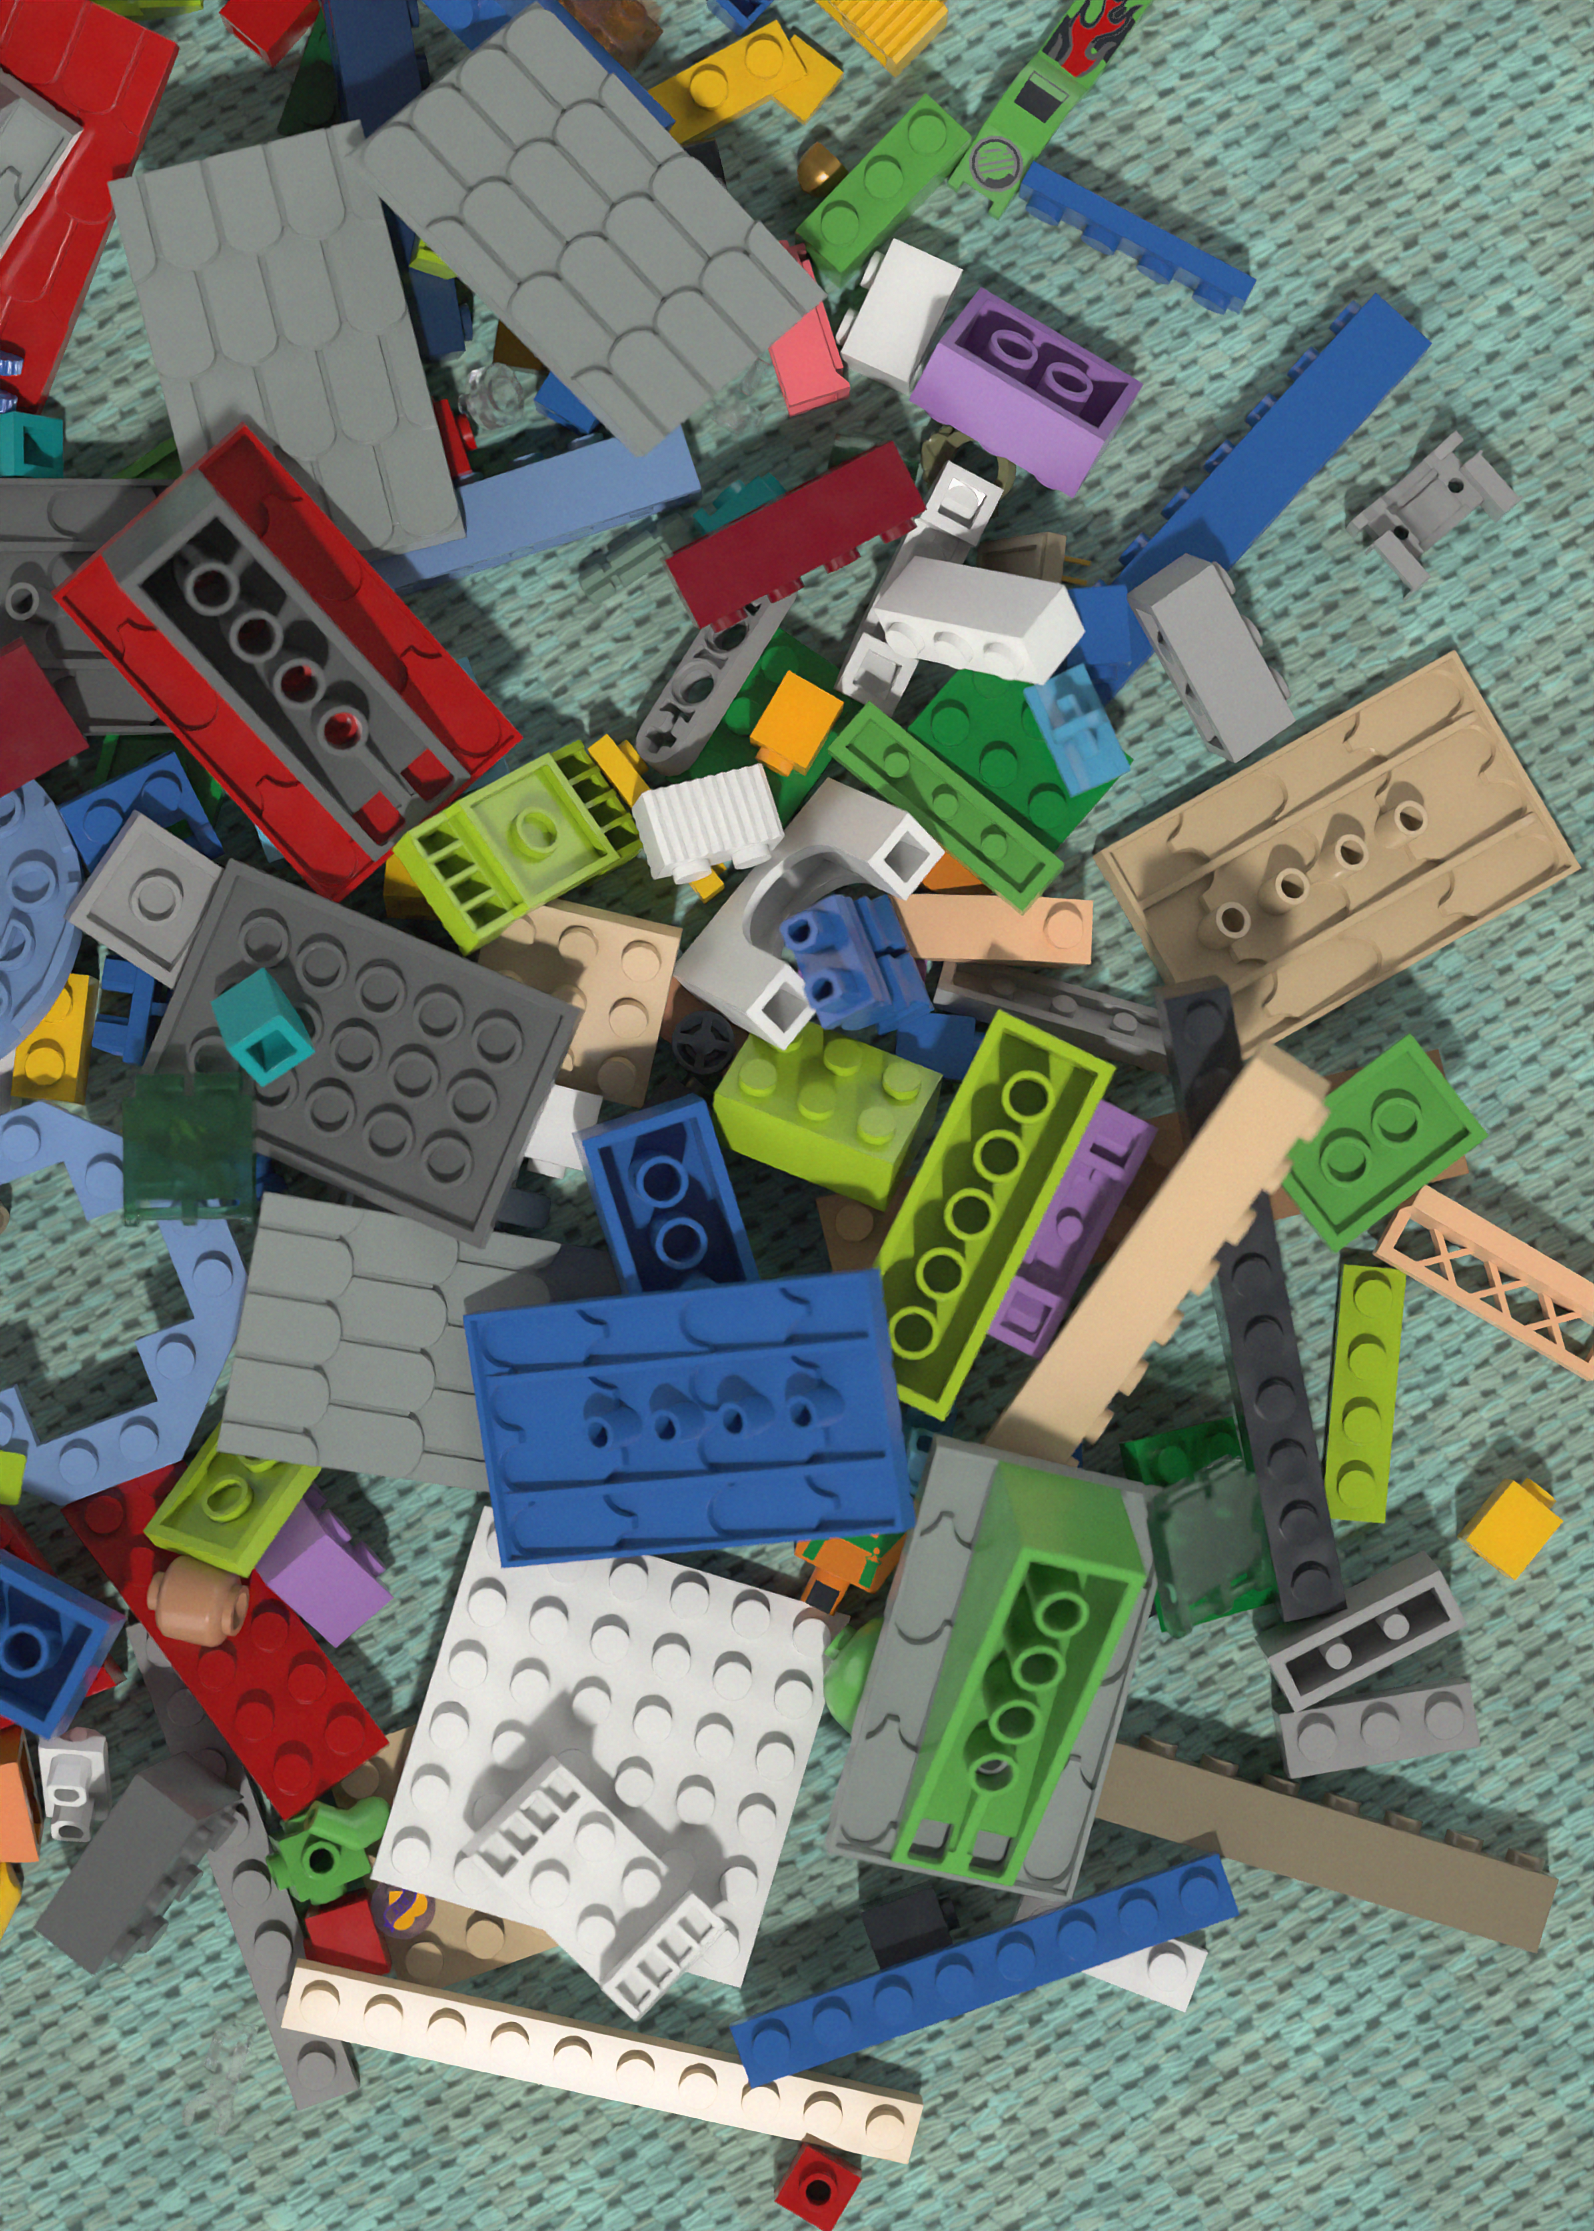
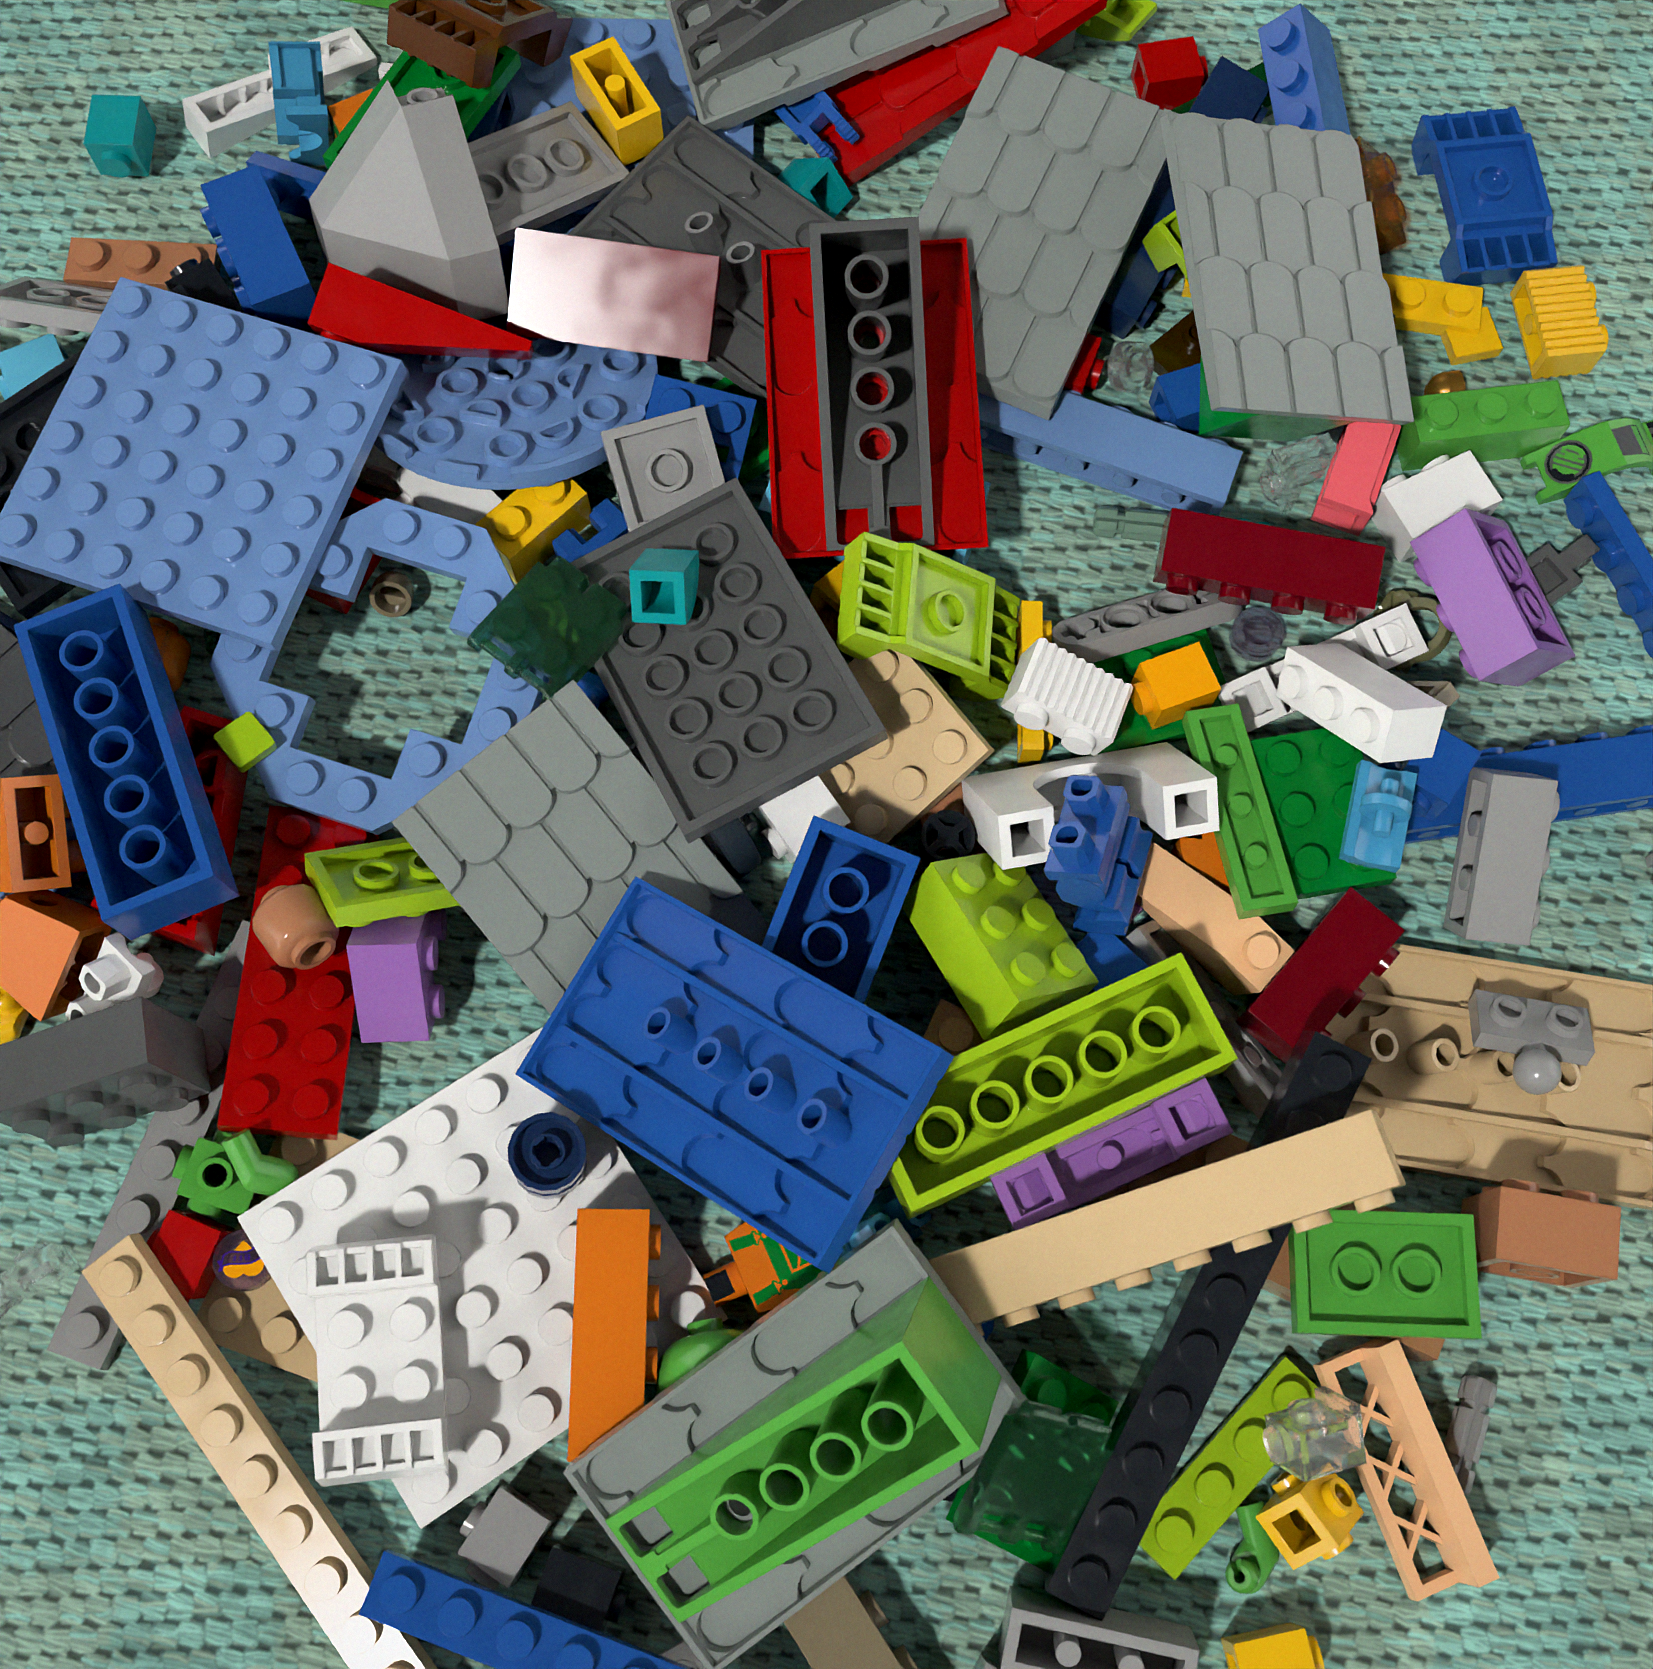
camera: 40 degrees right, 15 degrees down
none -> light grey brick [457,1485,557,1590]
none -> dark blue wheel [508,1112,587,1199]
none -> orange brick [567,1208,661,1462]
none -> bright green arm [1225,1500,1280,1594]
none -> tile [1229,608,1284,662]
none -> dark red brick [1235,887,1405,1064]
none -> yellow brick [1255,1460,1364,1570]
none -> clear brick [1263,1386,1366,1482]
none -> light grey axle [1444,1375,1497,1495]
none -> nougat brick [1461,1179,1621,1288]
none -> light grey plate [1468,989,1595,1095]
none -> dark grey plate [1526,534,1601,607]

